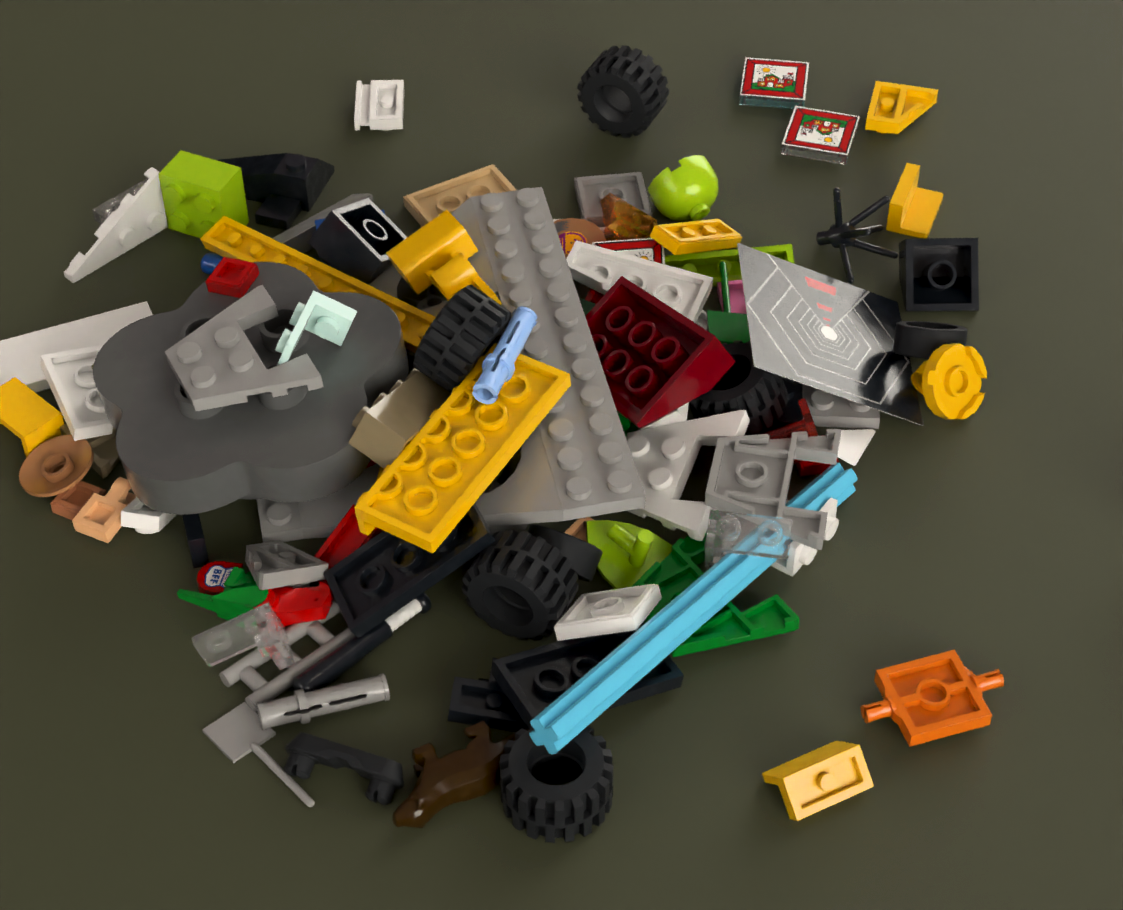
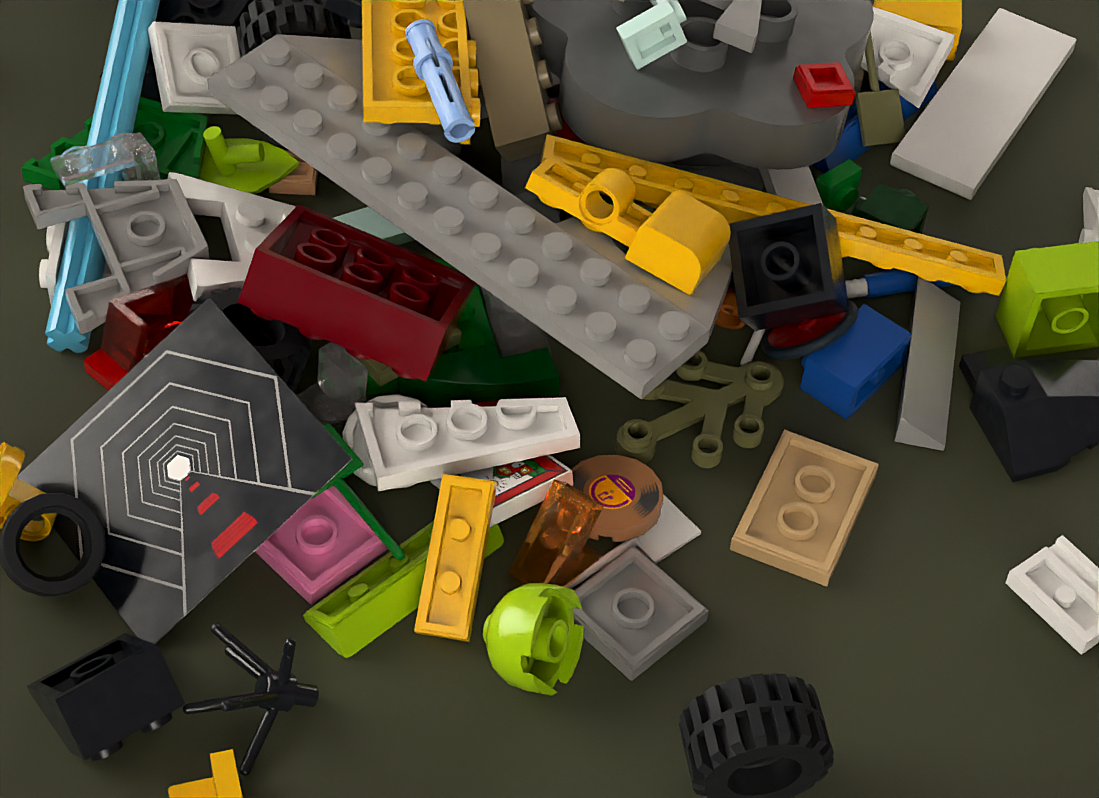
camera: 140 degrees right, 5 degrees up
black tyre [413,284,511,393] -> none
white sticker [837,429,876,466] -> none

